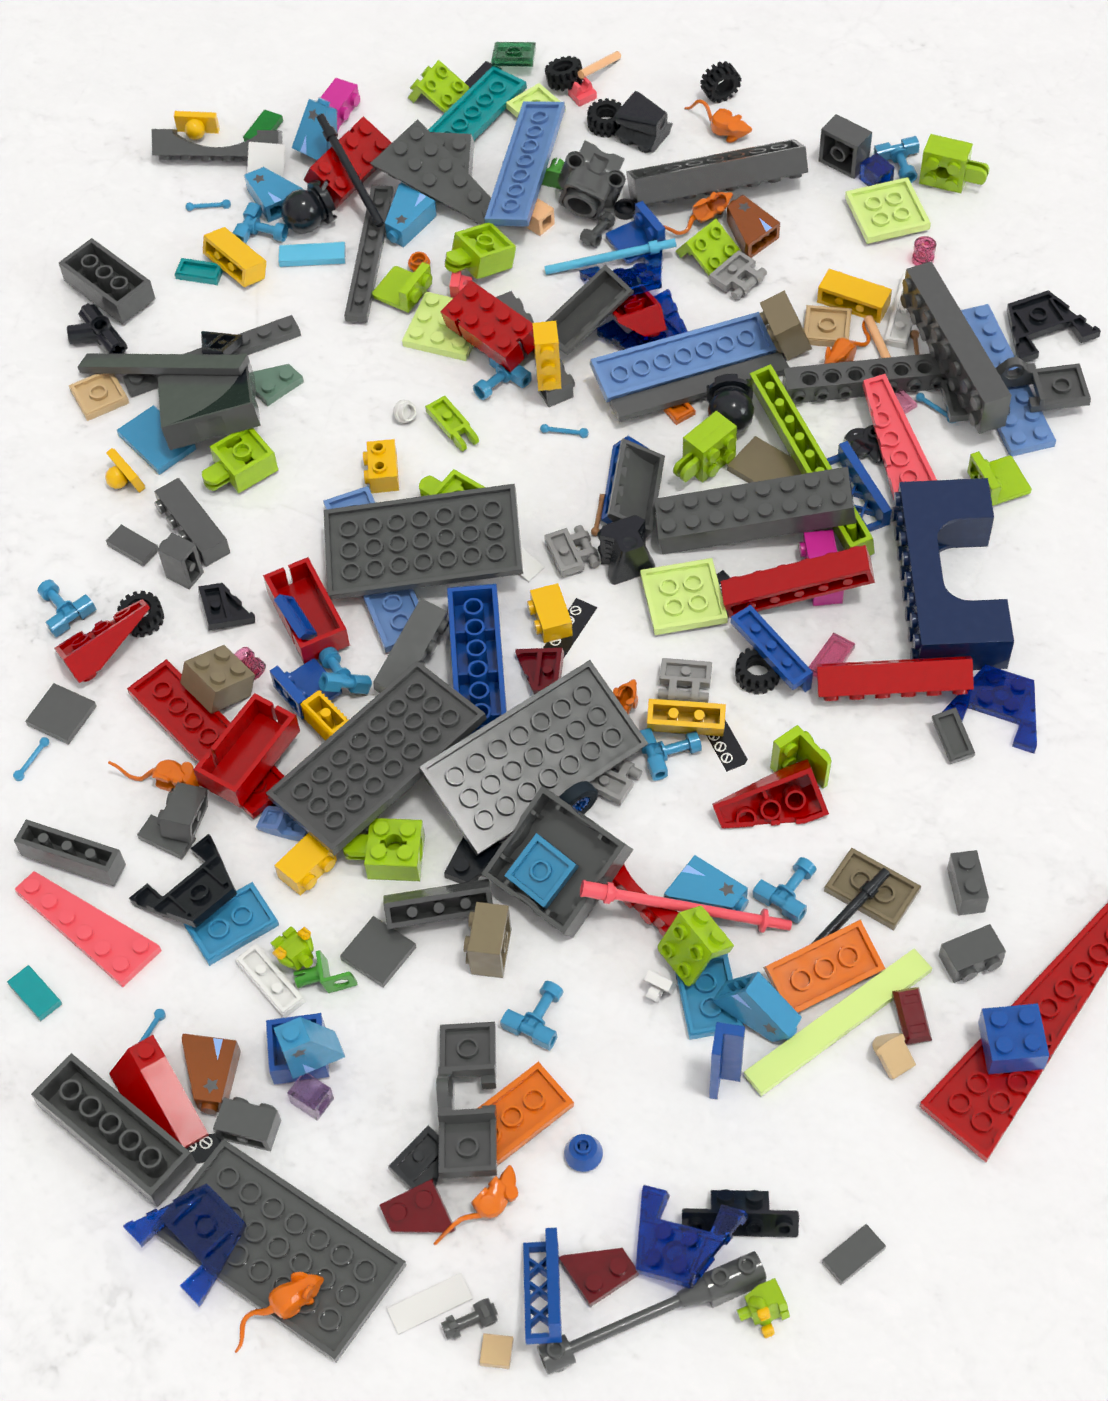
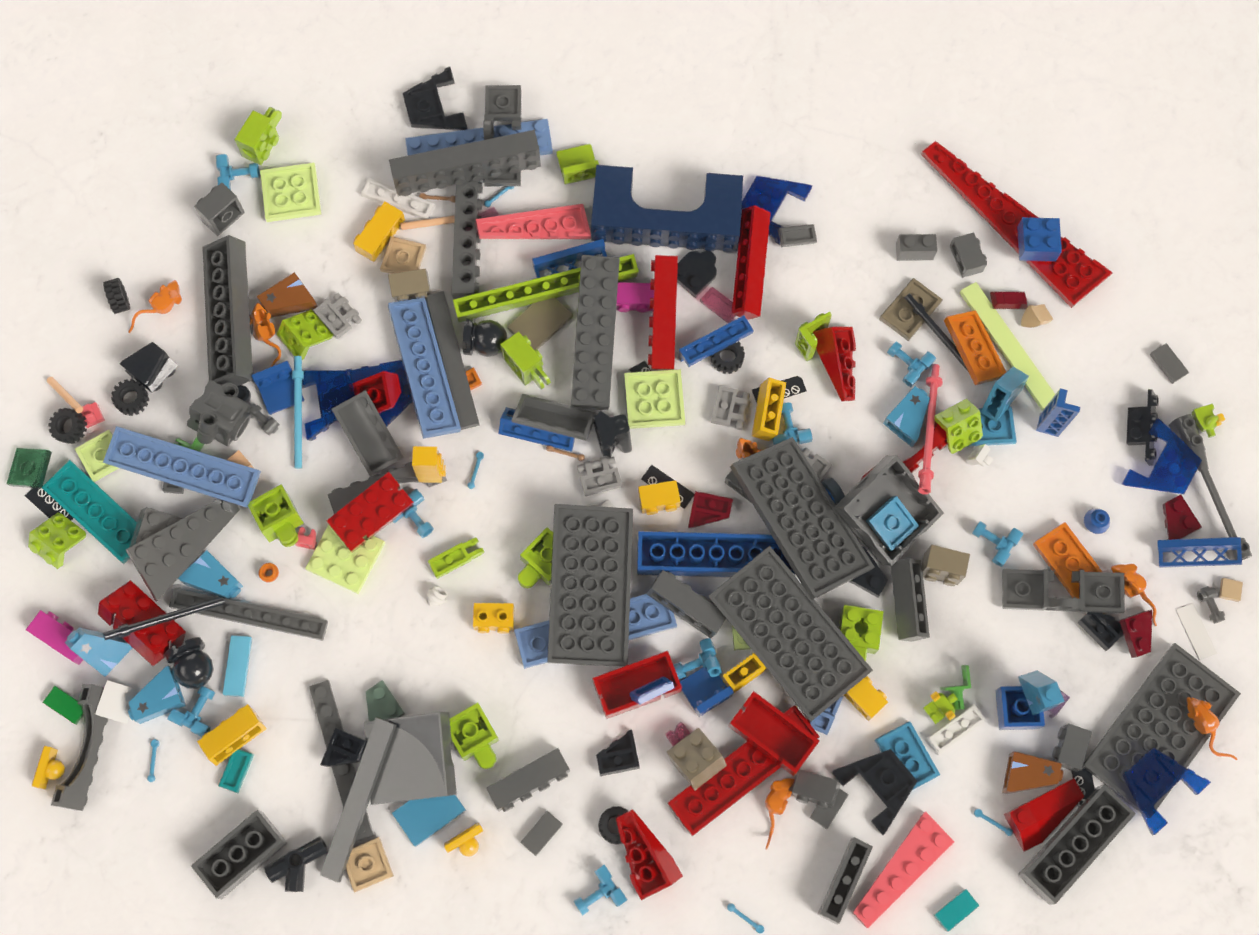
camera: 90 degrees left, 15 degrees up
dark grey tile [26,683,97,745] -> none
dark grey brick [157,533,204,590] -> none
dark grey tile [340,916,416,988] -> none
lime bracket [372,262,433,313] -> none
orange animal [824,321,871,364] -> none
black plate [844,425,883,463] -> none
clear blue brick [859,153,895,186] -> none
clear pink wheel [912,236,937,266] -> none
none -> black plate [677,251,717,298]

